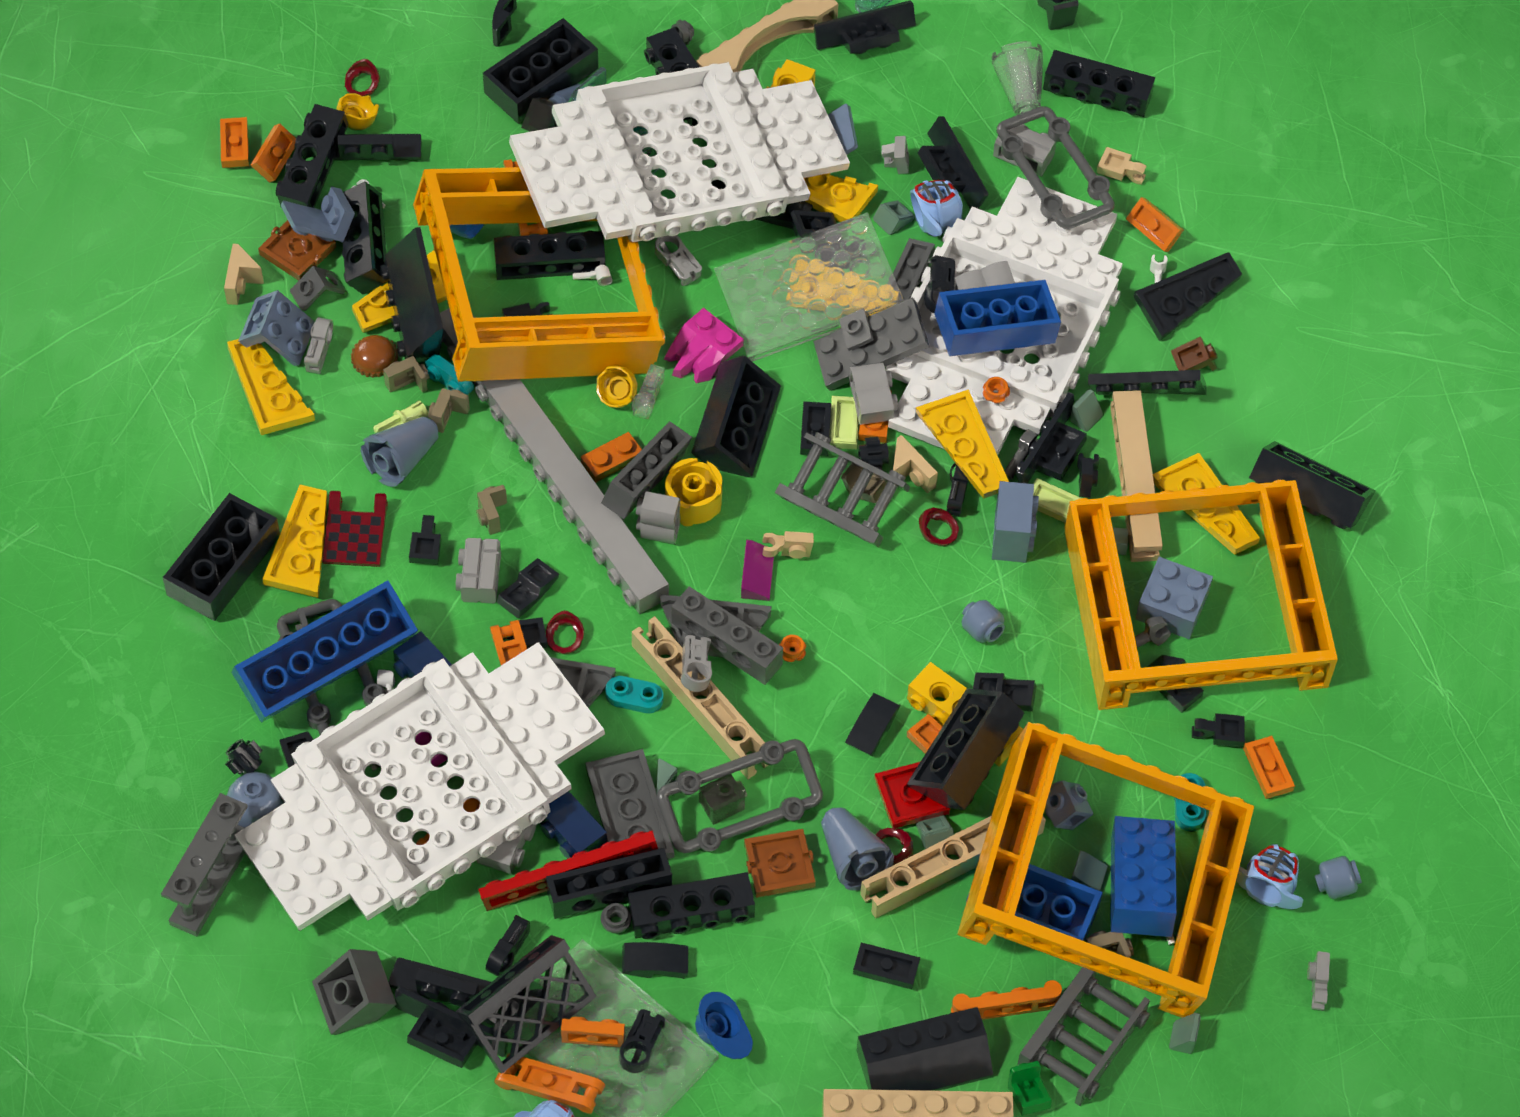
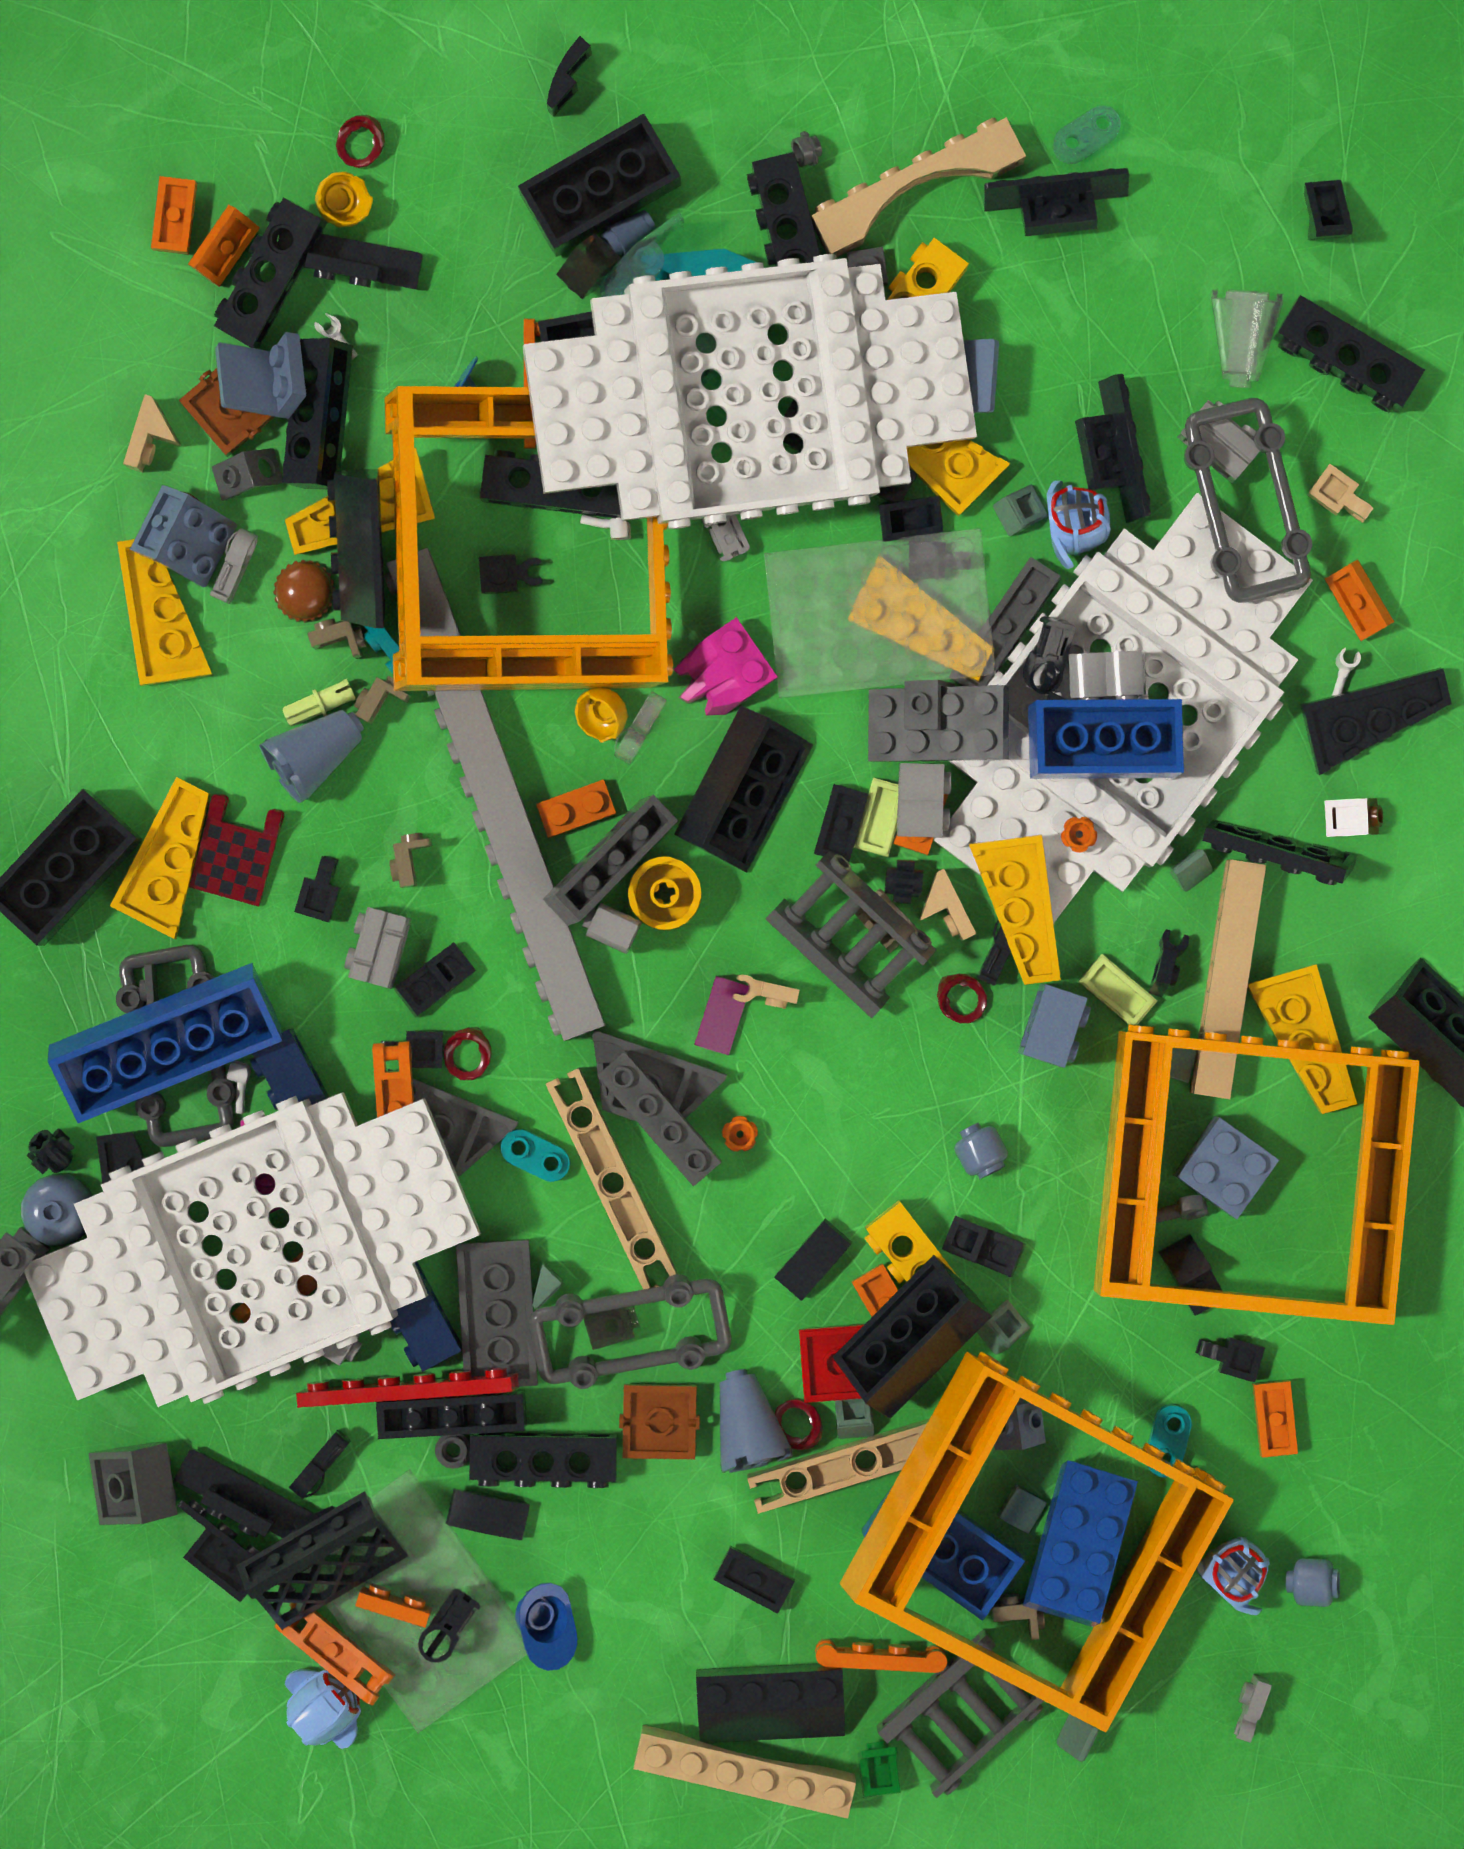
camera: 15 degrees right, 30 degrees up
light grey piece [680,635,712,692] -> none
light grey tile [882,136,909,174] -> none
dark grey bar [1004,429,1038,480] -> none
black bracket [1015,392,1087,484] -> none

